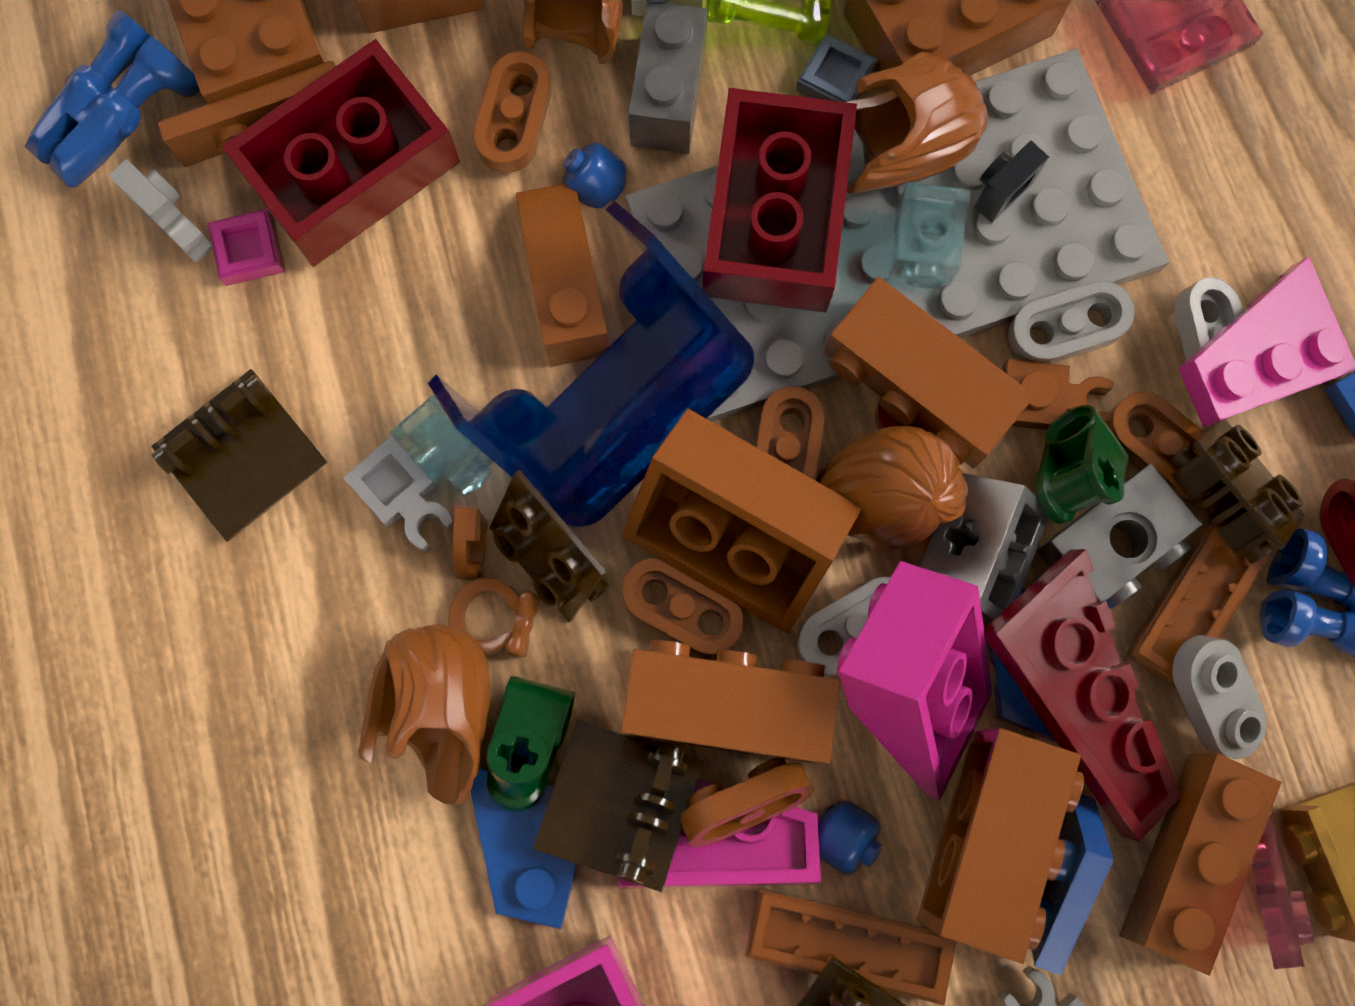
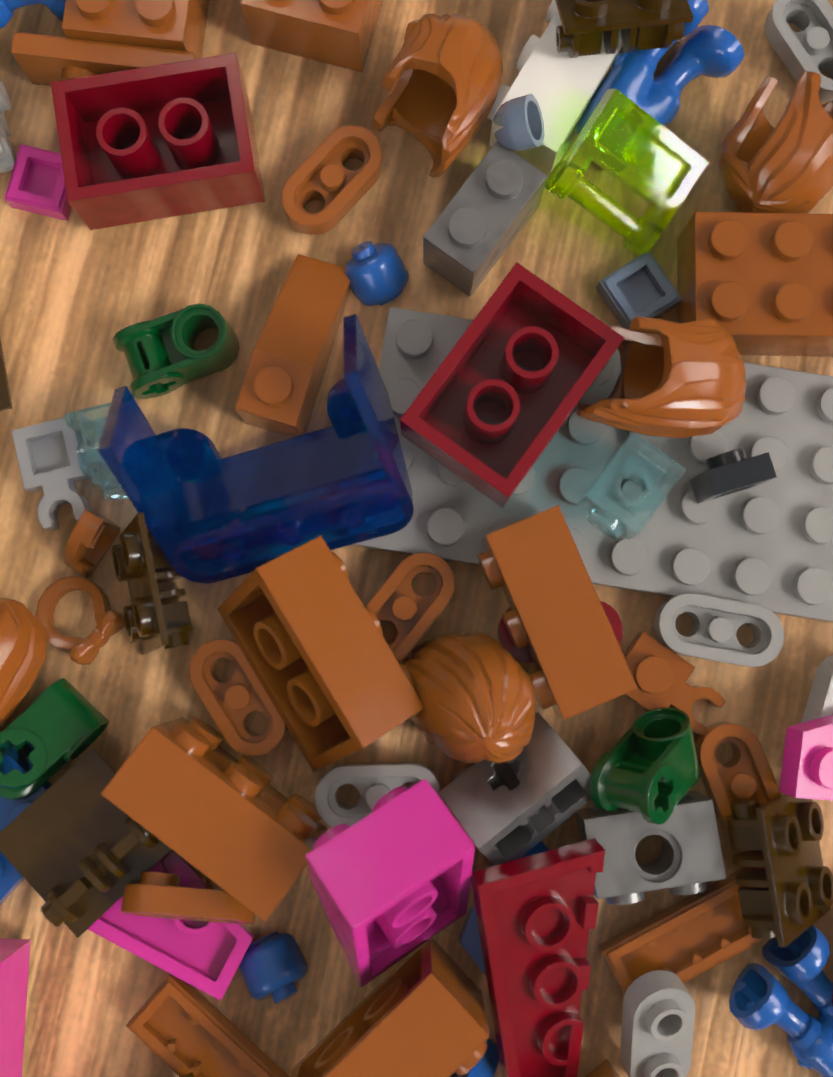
camera: 30 degrees right, 5 degrees up
none -> dark green piece [113,303,239,399]

